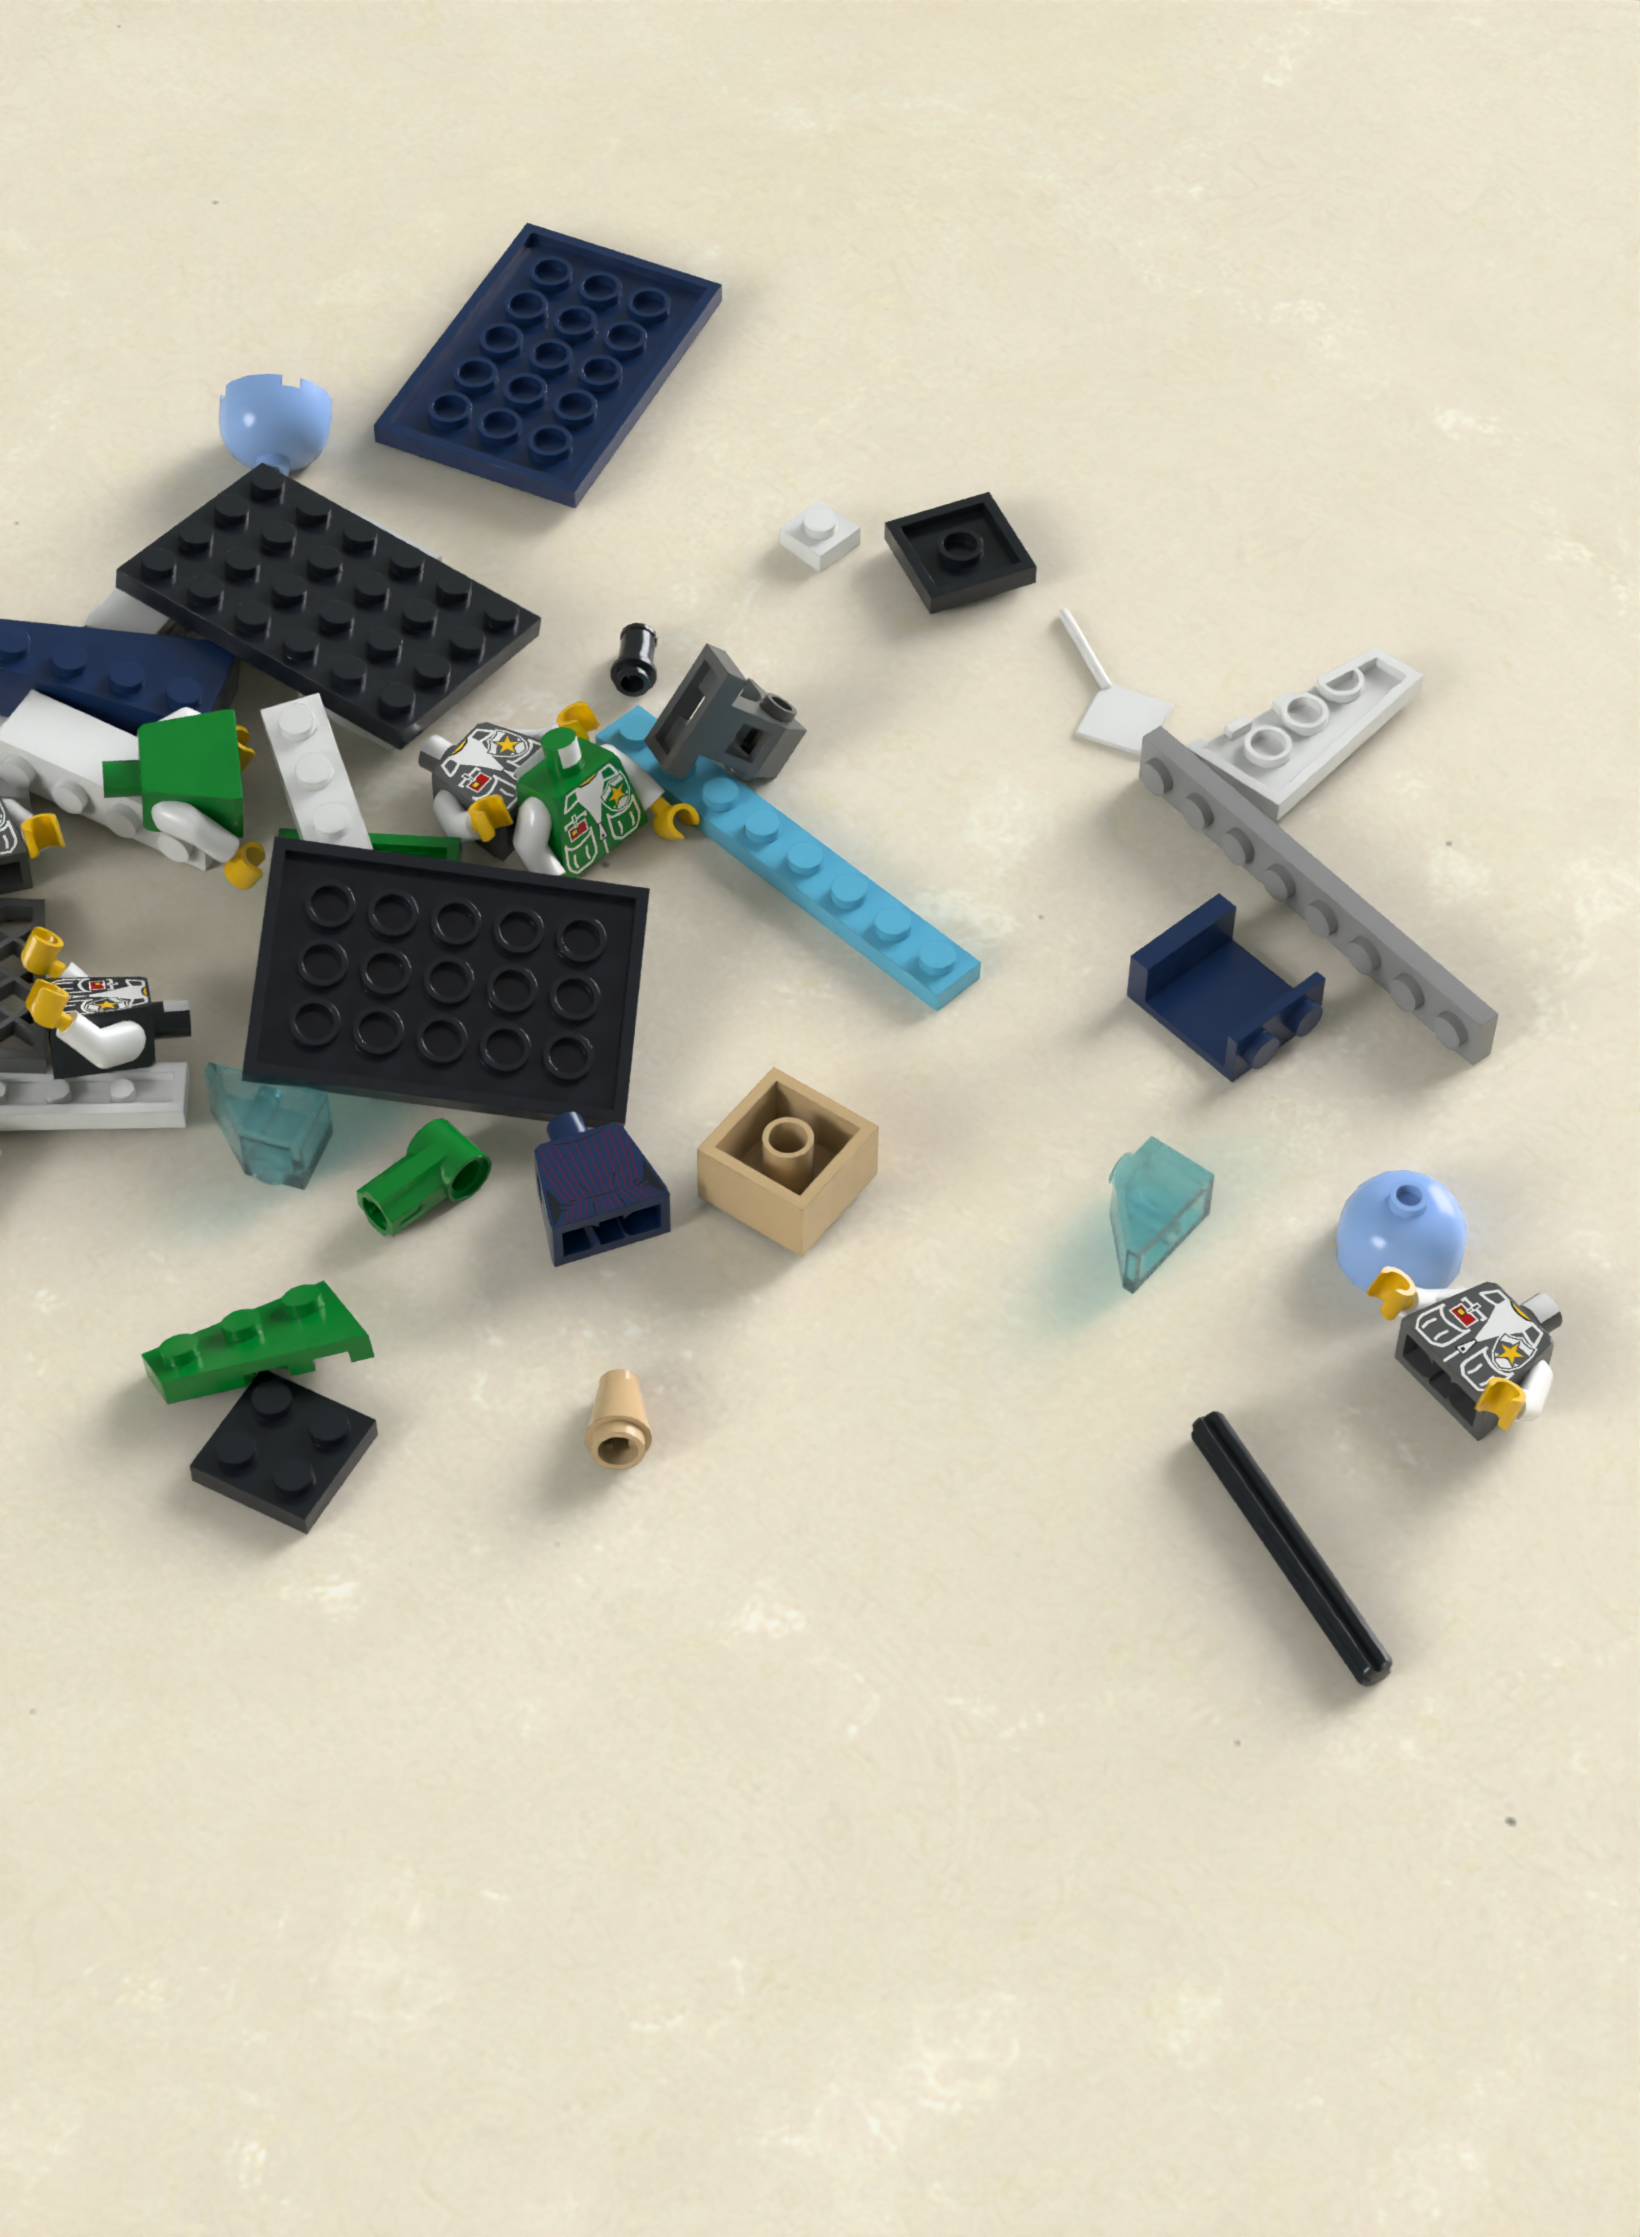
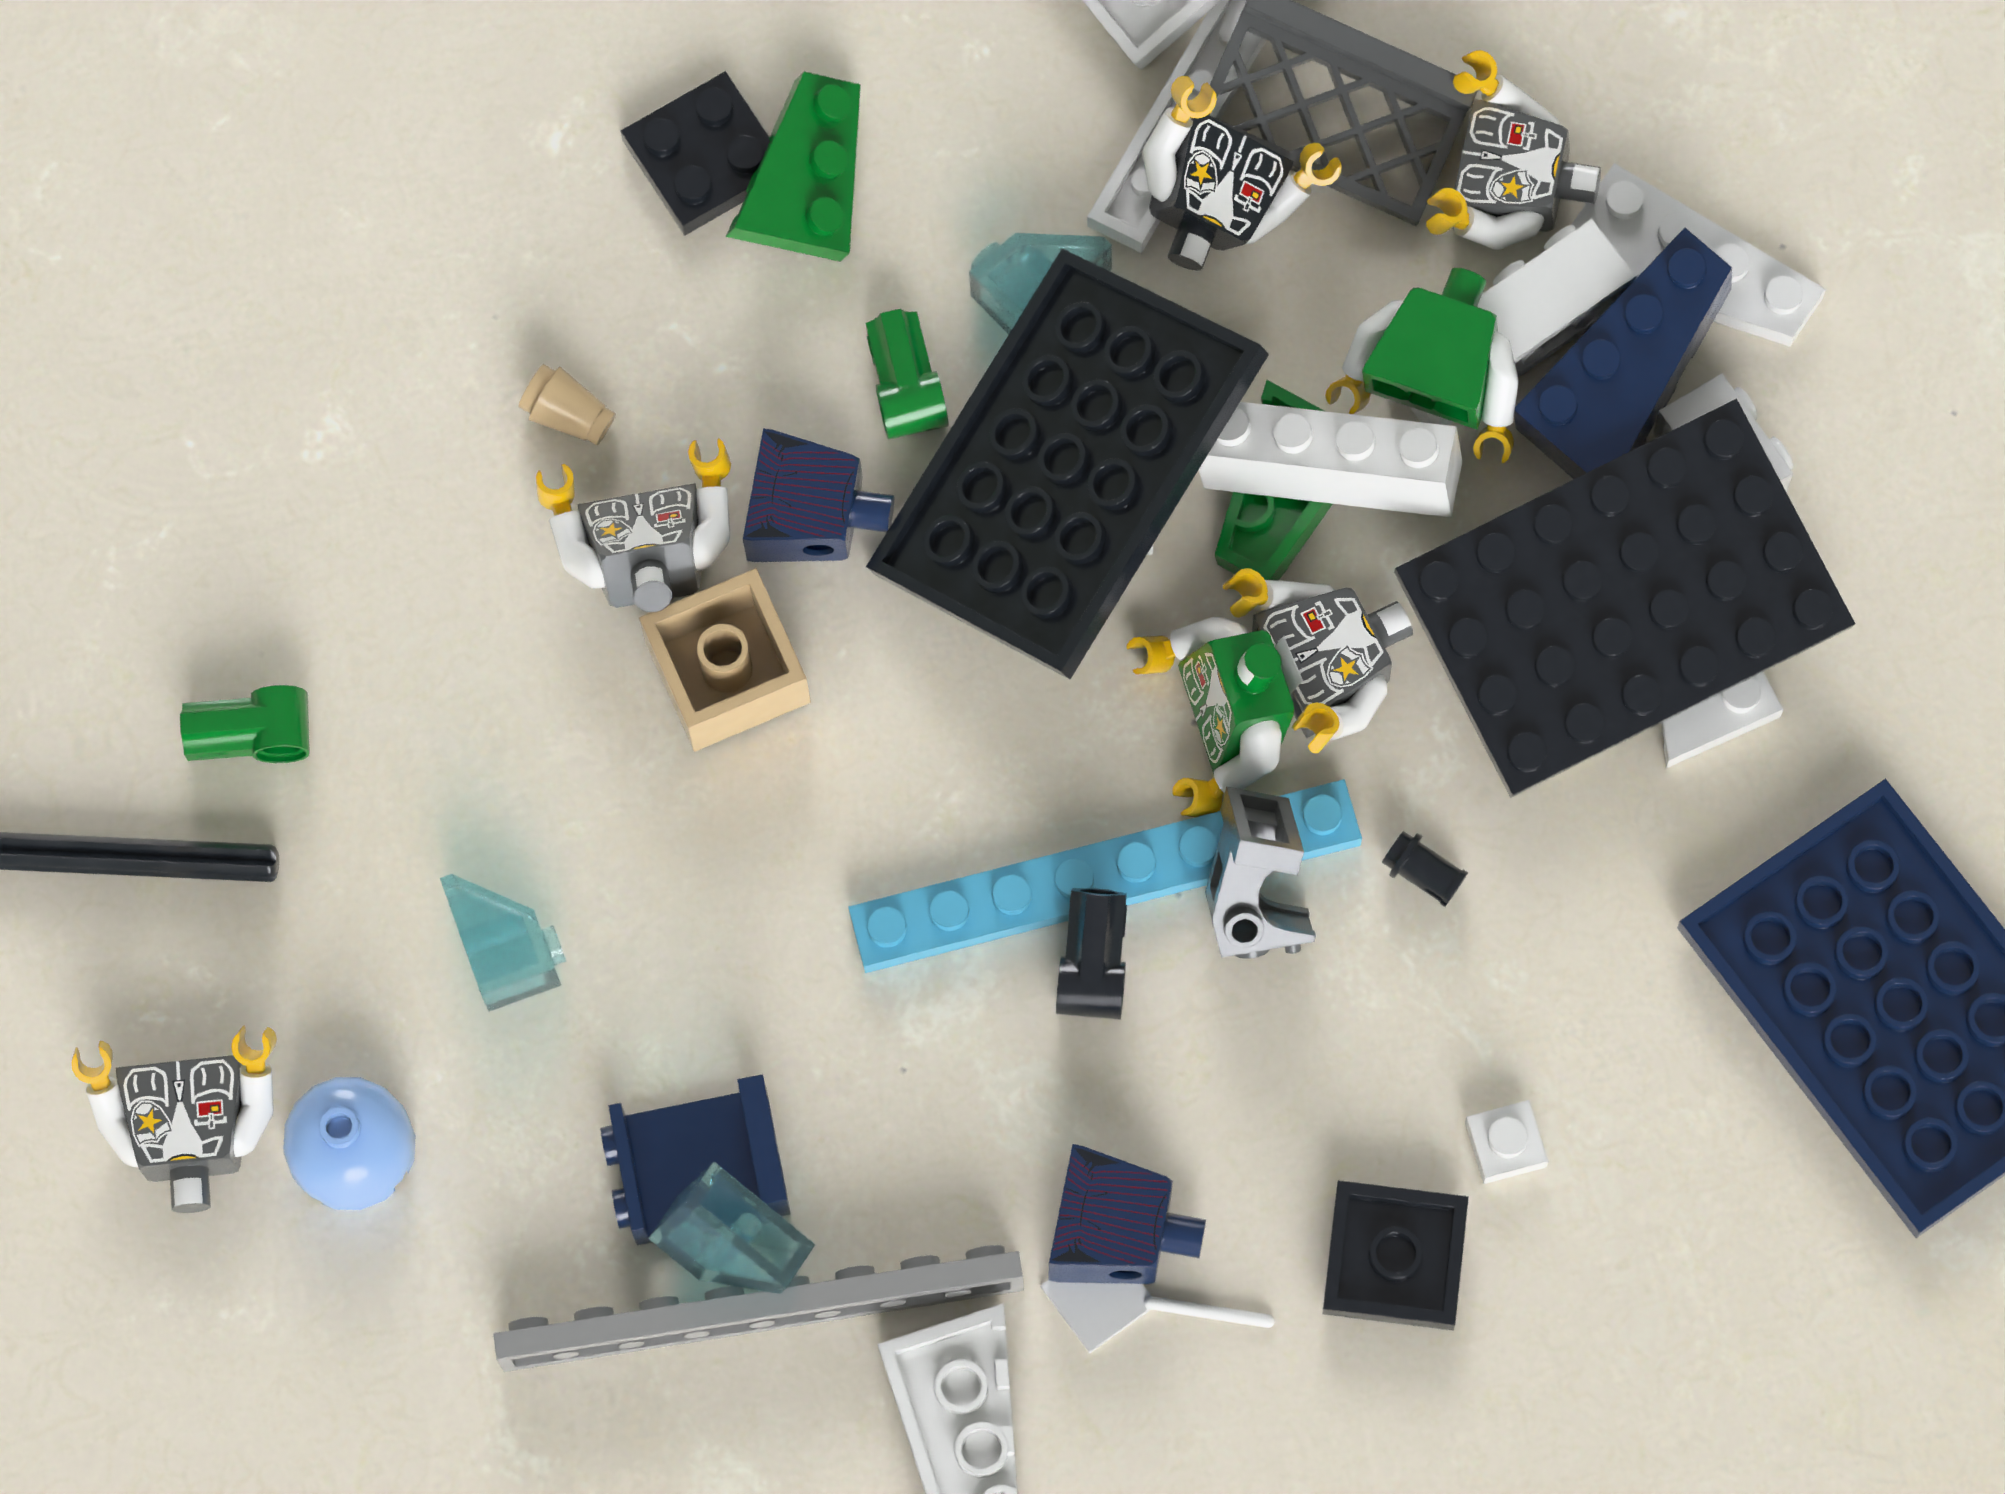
camera: 125 degrees right, 20 degrees up
light blue cylinder [219,374,333,476] -> none
none -> green piece [180,685,310,763]
none -> torso [536,438,731,612]
none -> clear light blue slope [648,1162,815,1294]
none -> dark blue torso [1048,1144,1206,1284]
none -> black piece [1056,888,1127,1020]

